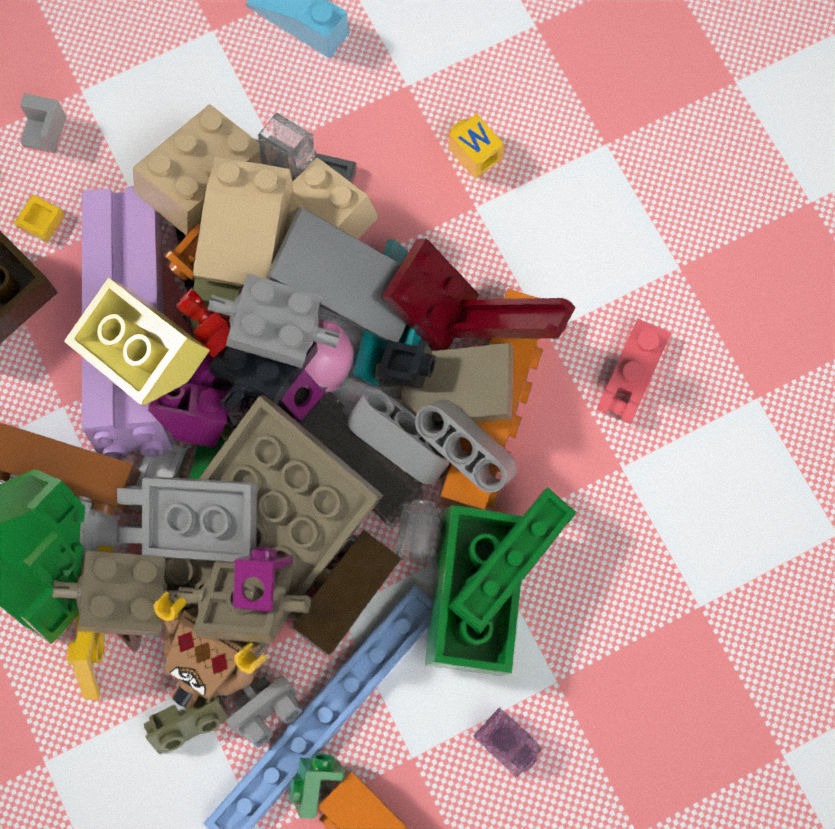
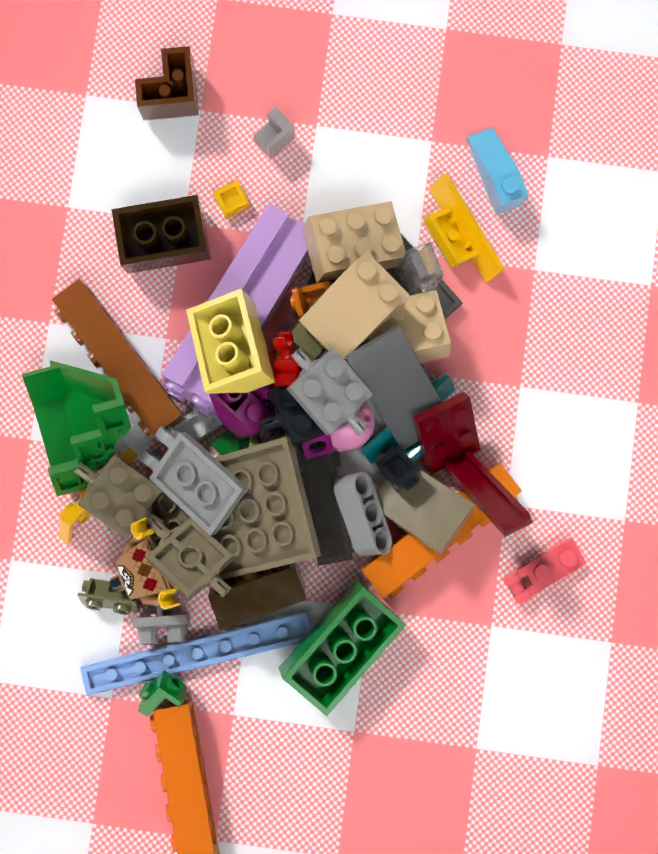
camera: 30 degrees right, 10 degrees up
magenta bracket [233,548,293,611] -> none
clear brick [396,499,442,567] -> none
light grey beam [415,399,517,493] -> none
yellow brick [449,113,504,179] -> none
green tile [449,487,577,633] -> none
clear purple bracket [473,707,542,777] -> none
none -> yellow bracket [423,173,505,282]

